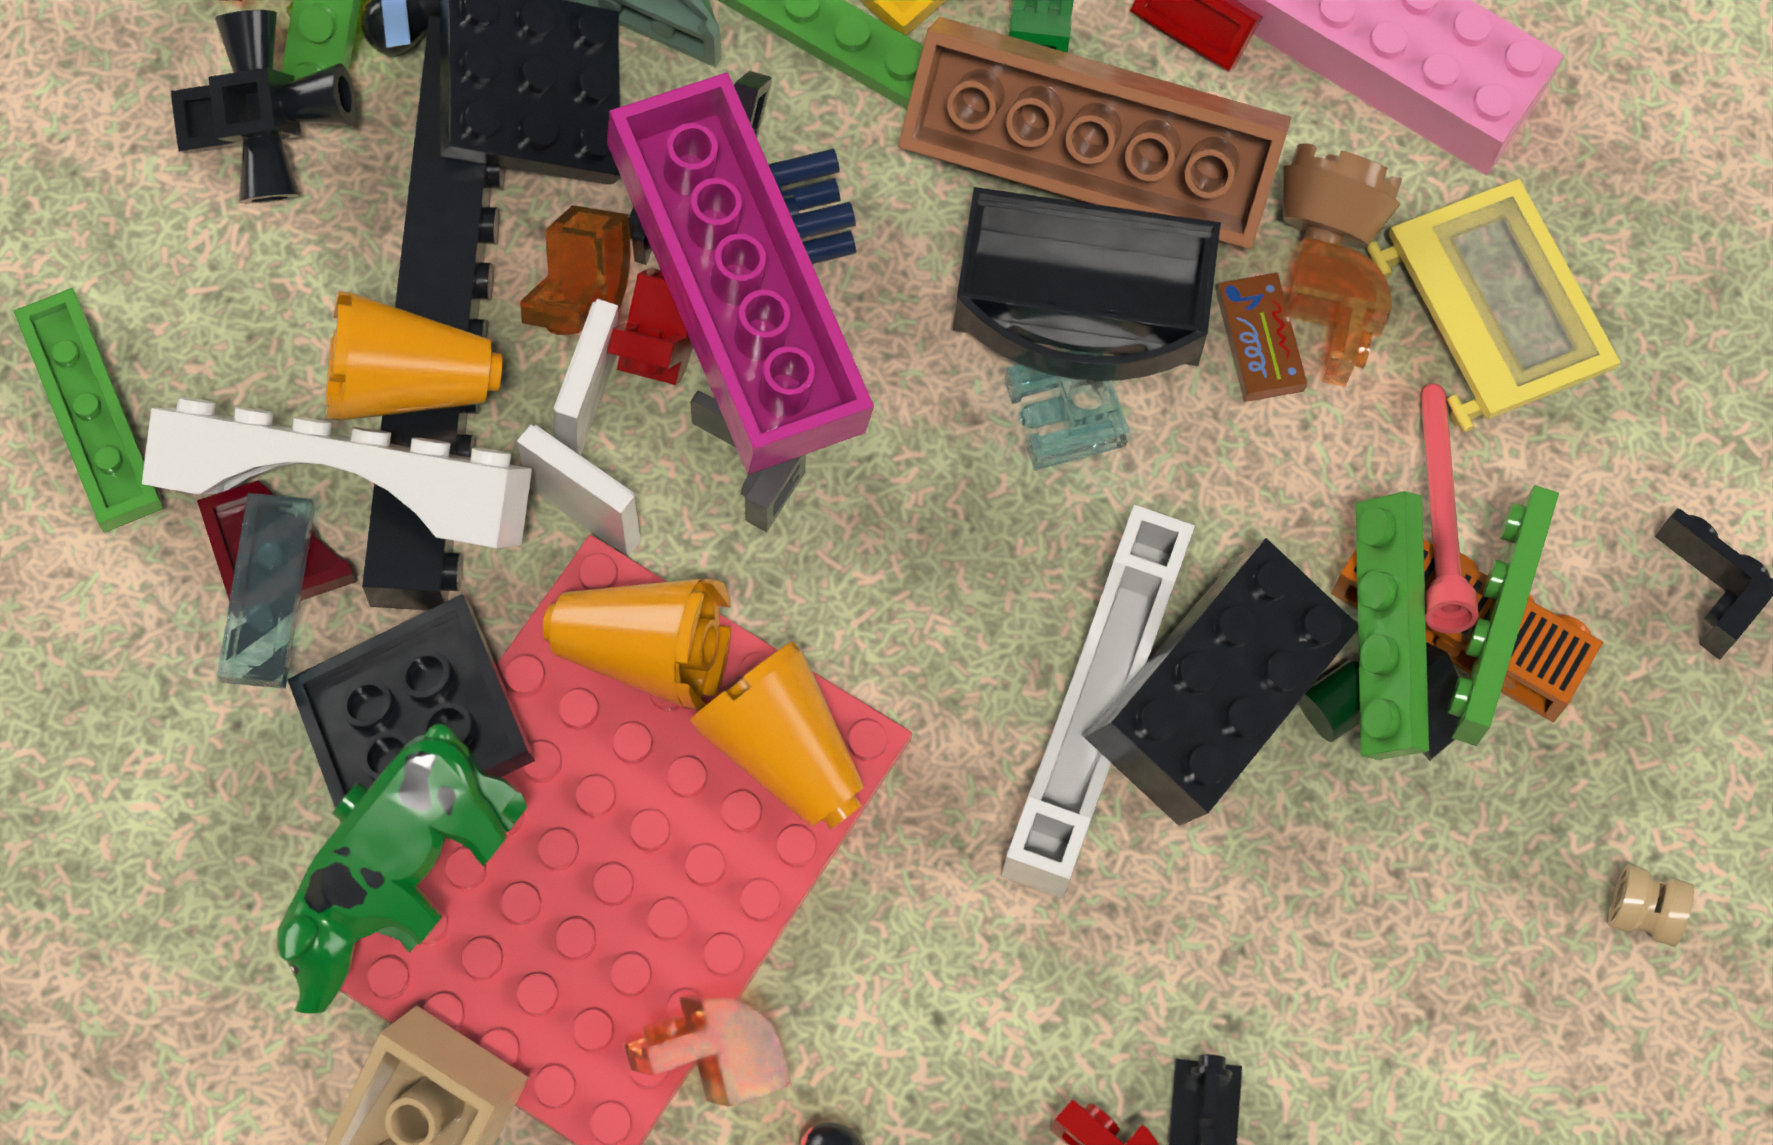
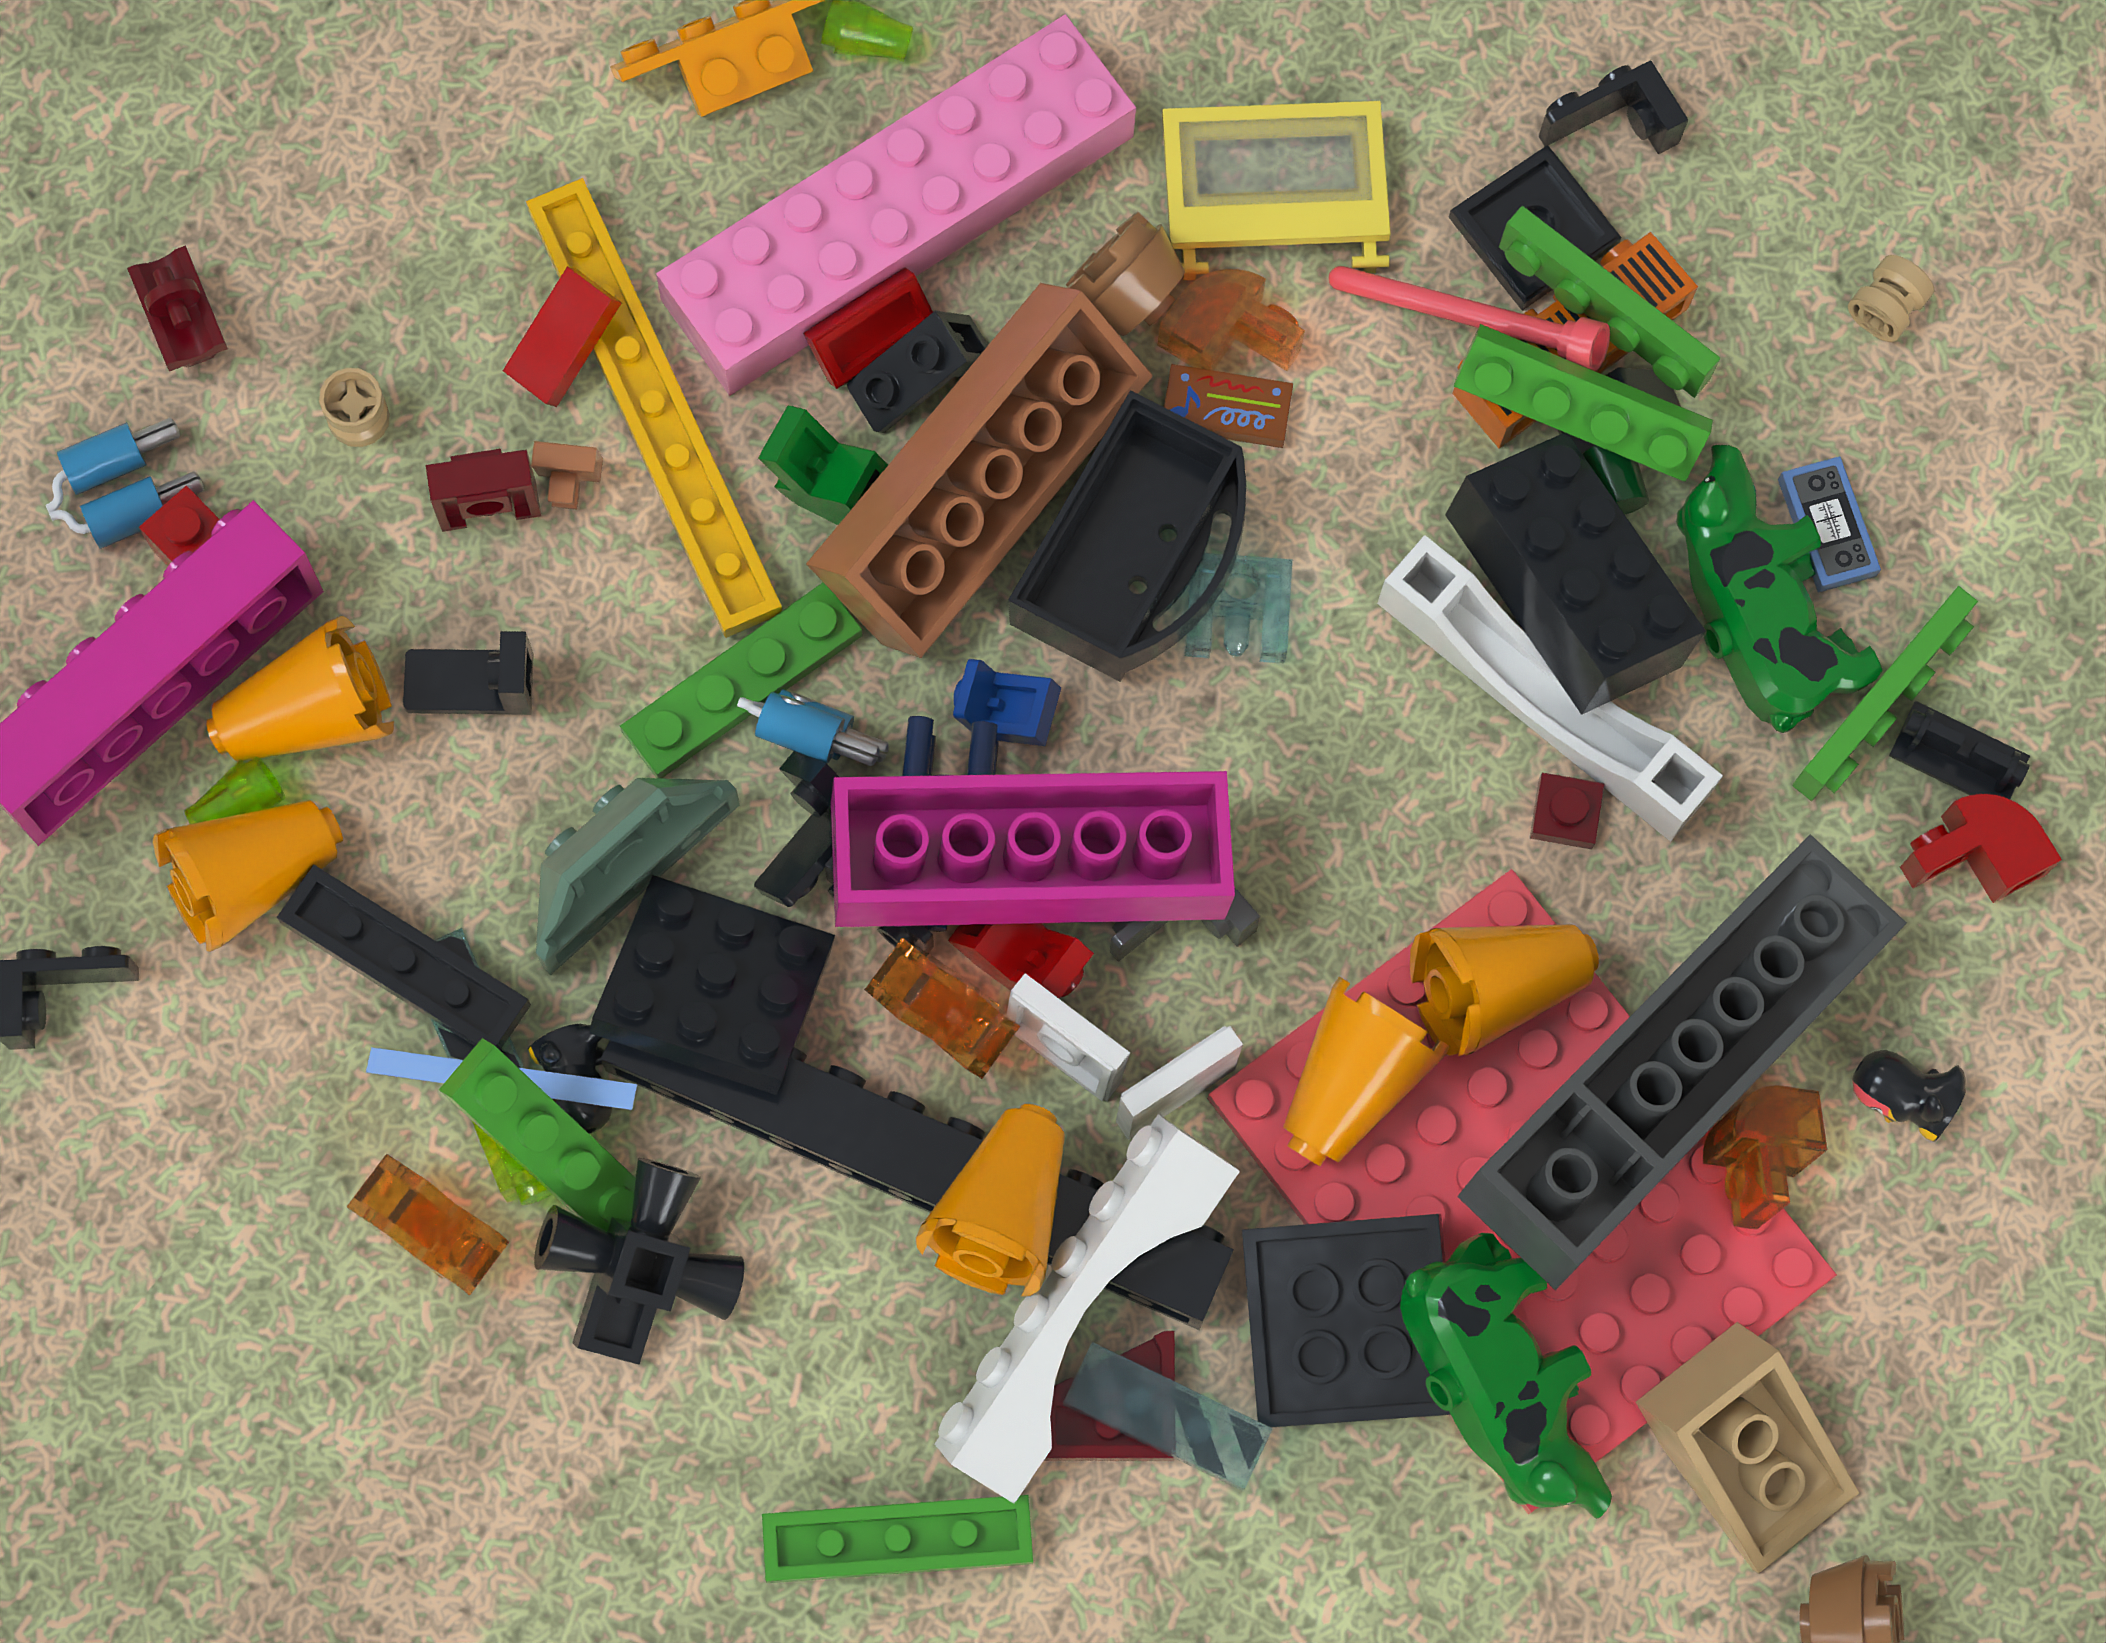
camera: 70 degrees left, 5 degrees up
none -> dark azure piece [737,690,889,766]
none -> black bracket [847,310,988,433]
none -> blue bracket [953,659,1062,746]
none -> black tile [1449,145,1622,310]
none -> dark grey slope [1457,834,1907,1291]
none -> dark red plate [1530,772,1605,850]
none -> green animal [1676,445,1883,733]
none -> tile [1778,456,1881,593]
none -> bright green plate [1792,585,1978,801]

